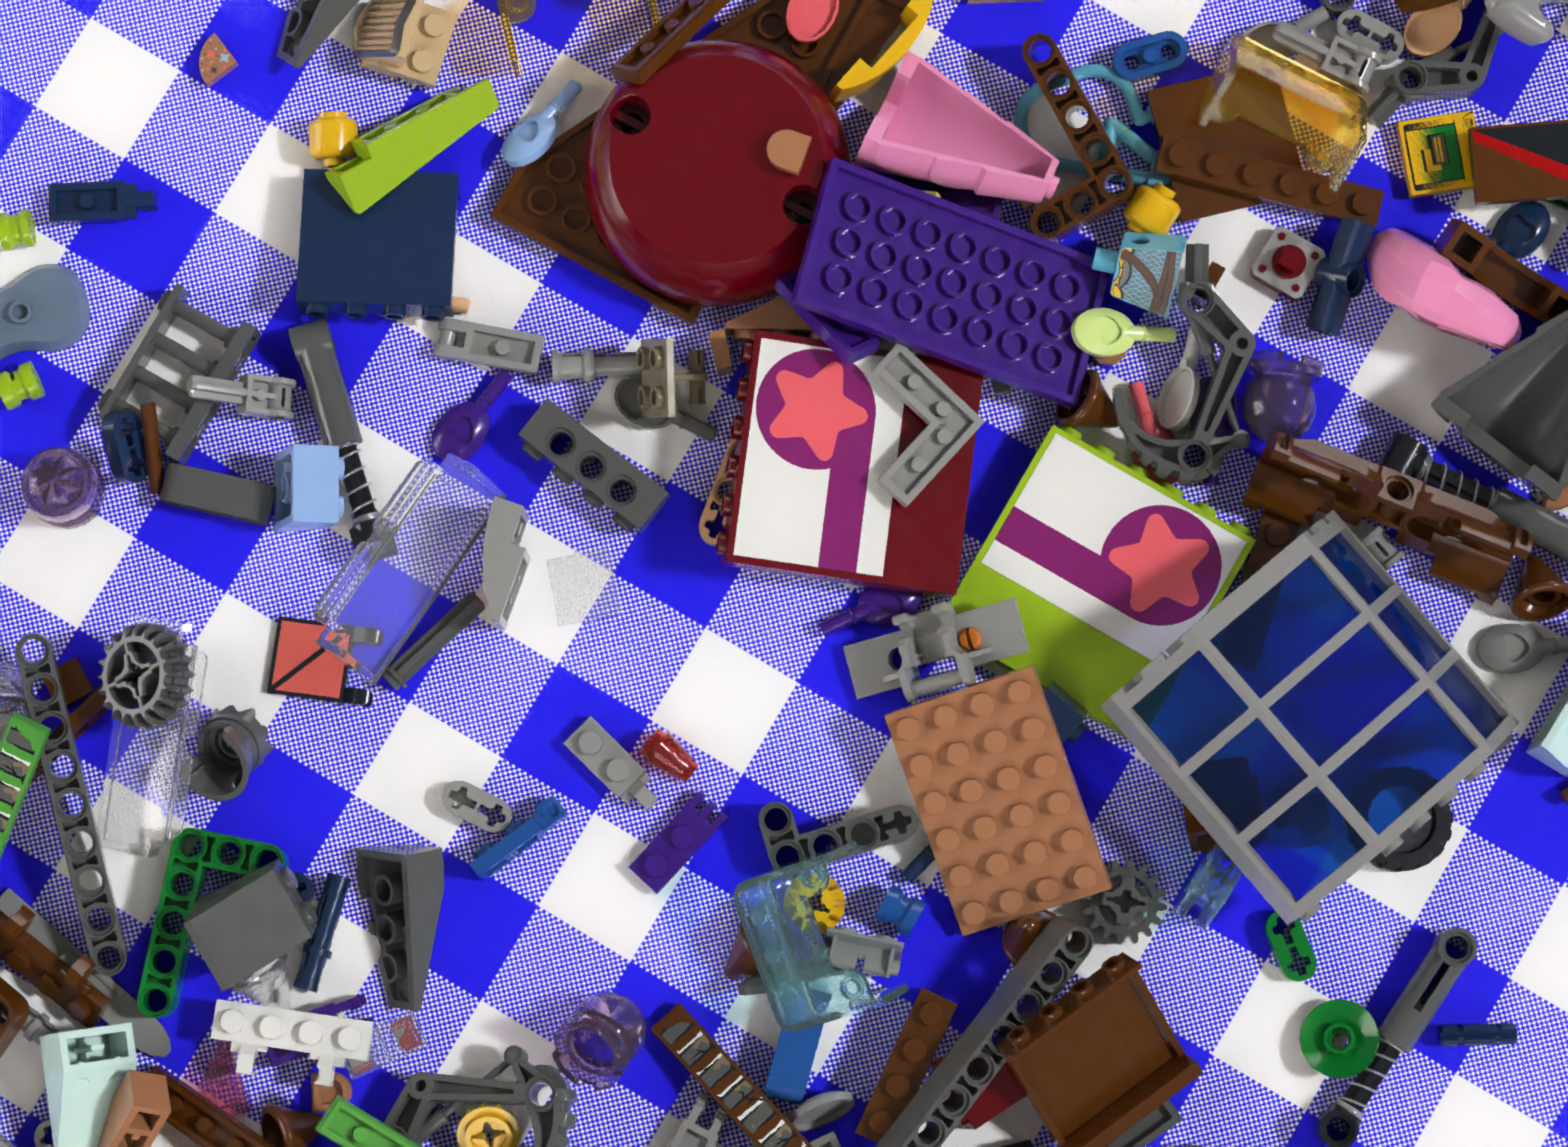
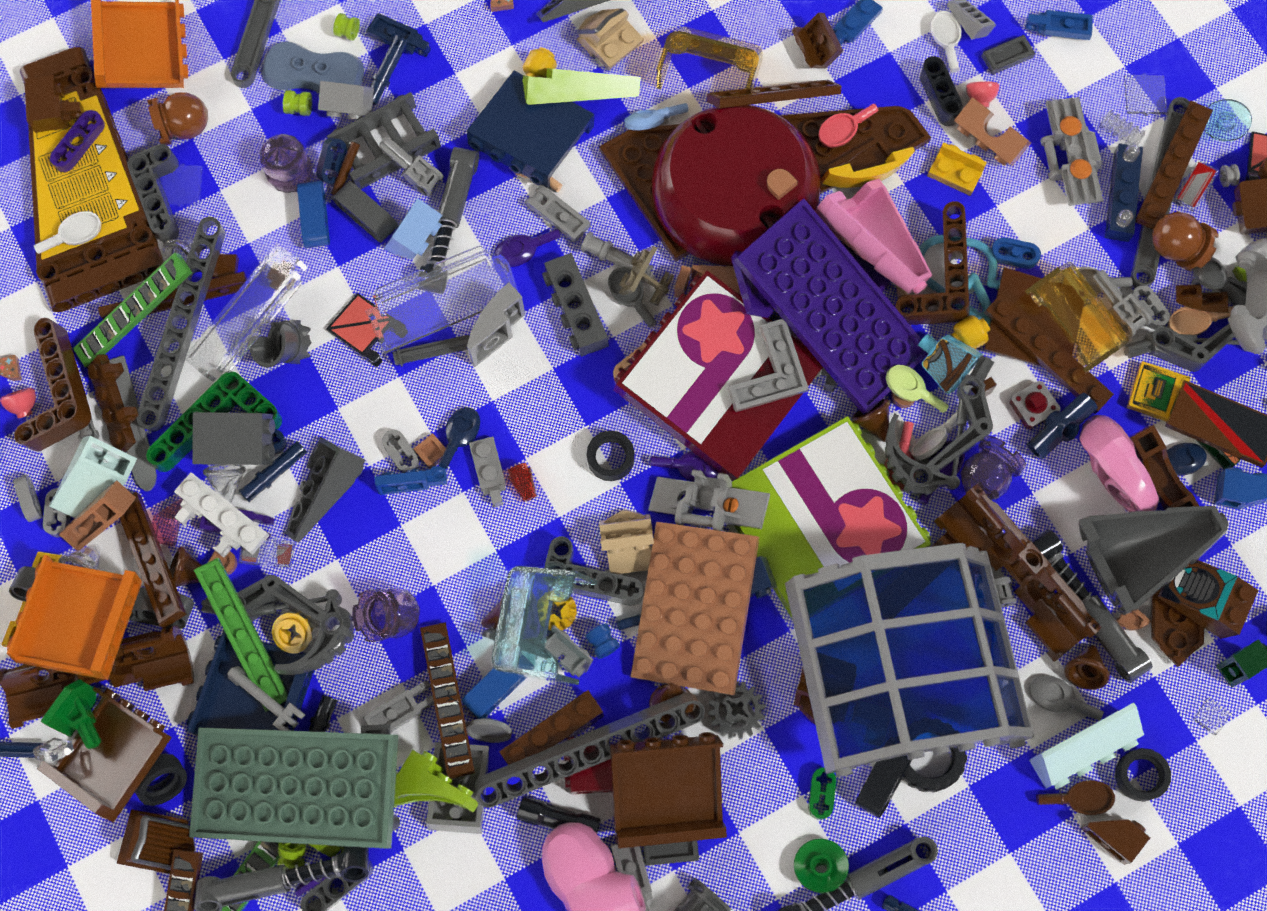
camera: 30 degrees right, 10 degrees down
dark grey gear [96,622,196,729] -> none
clear piece [546,548,622,627] -> none
dark purple hinge [628,790,729,894] -> none
clear light blue wheel [1173,842,1243,930] -> none
none -> blue beam [297,180,330,249]
none -> light grey brick [318,81,374,120]
none -> dark blue pin [370,35,409,105]
none -> nougat tile [413,433,446,469]
none -> dark blue piece [438,407,480,469]
none -> black tyre [586,430,635,481]
none -> tan piece [599,509,654,574]
none -> black beam [855,737,913,819]

